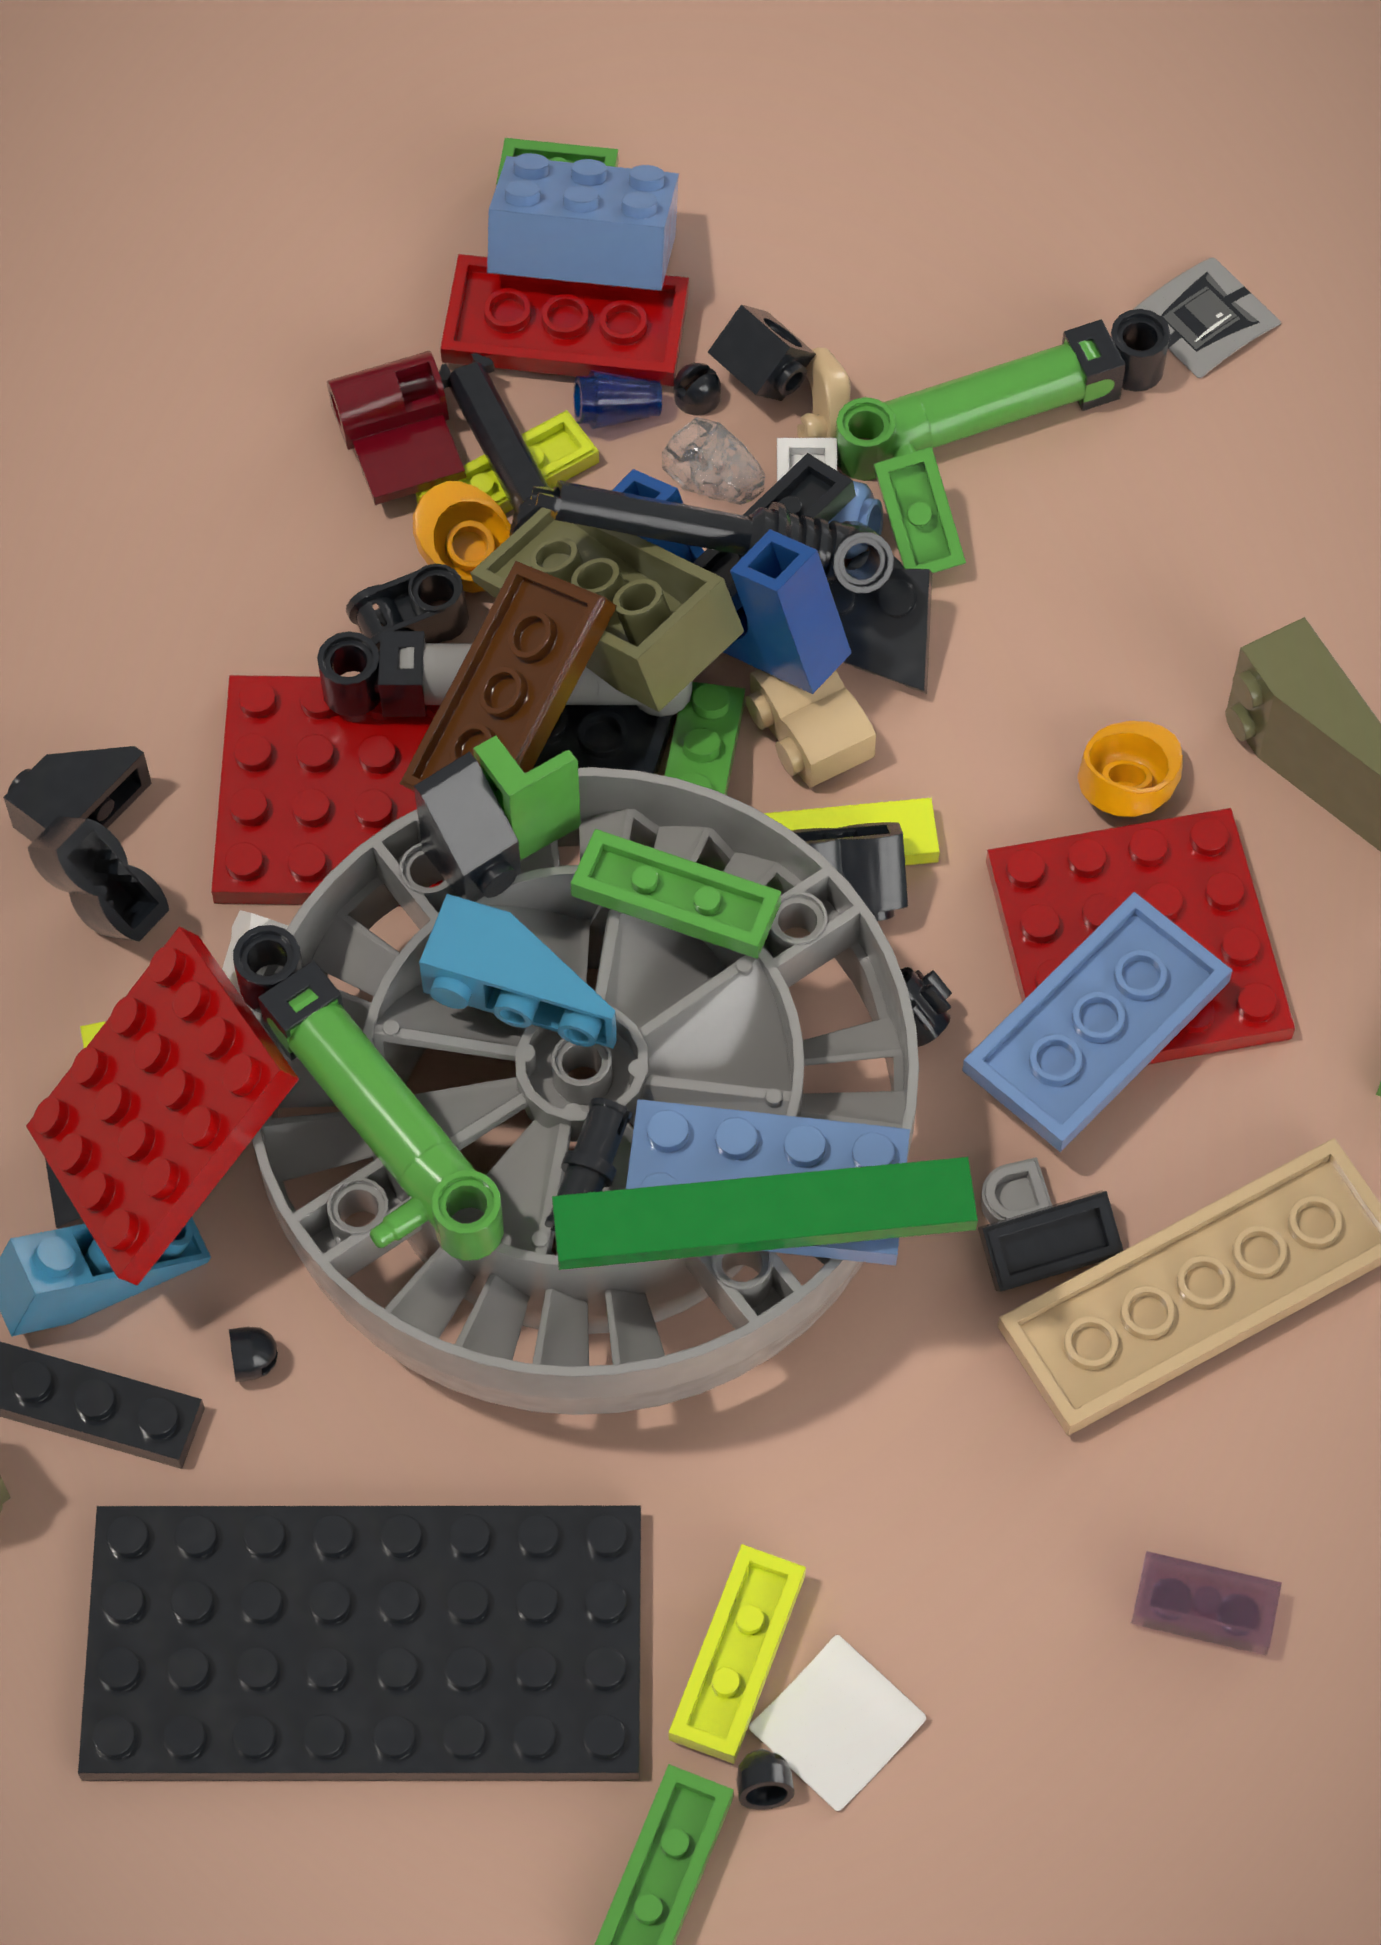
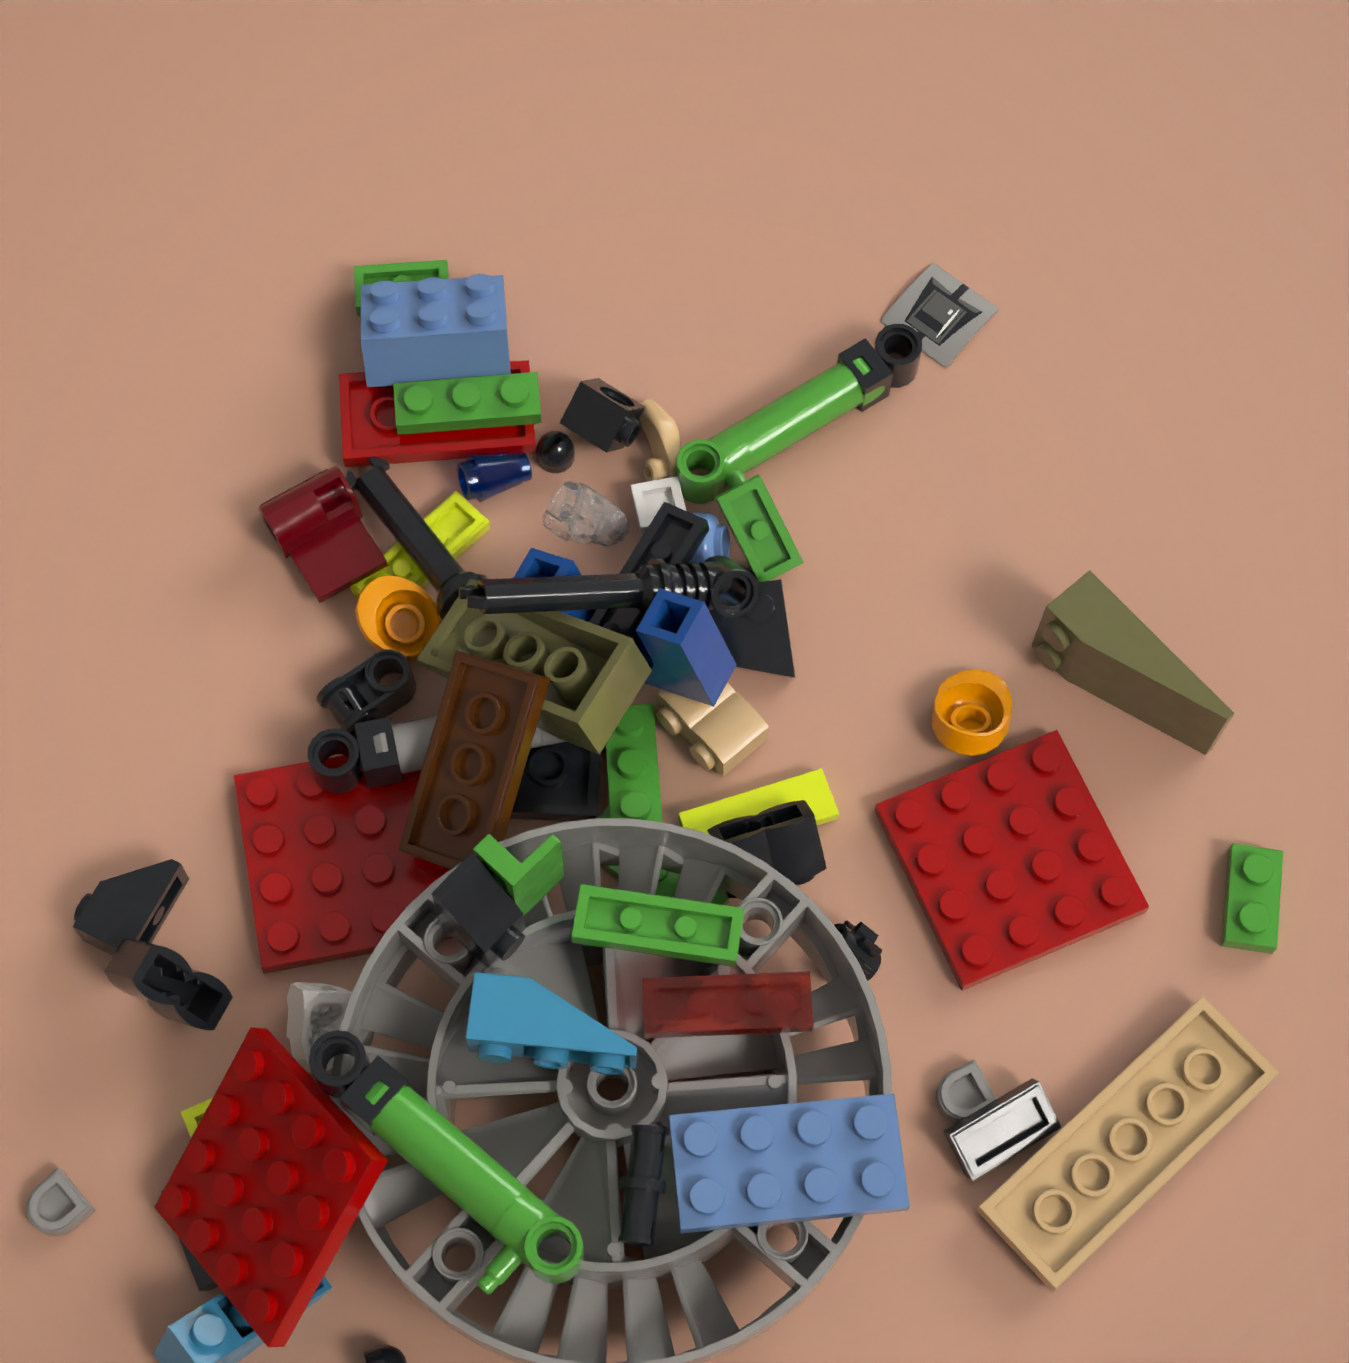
camera: 15 degrees left, 5 degrees up
green tile [552,1157,978,1270] -> none
medium blue plate [962,892,1233,1152] -> none
none -> bright green plate [393,372,542,435]
none -> clear red plate [642,971,814,1038]

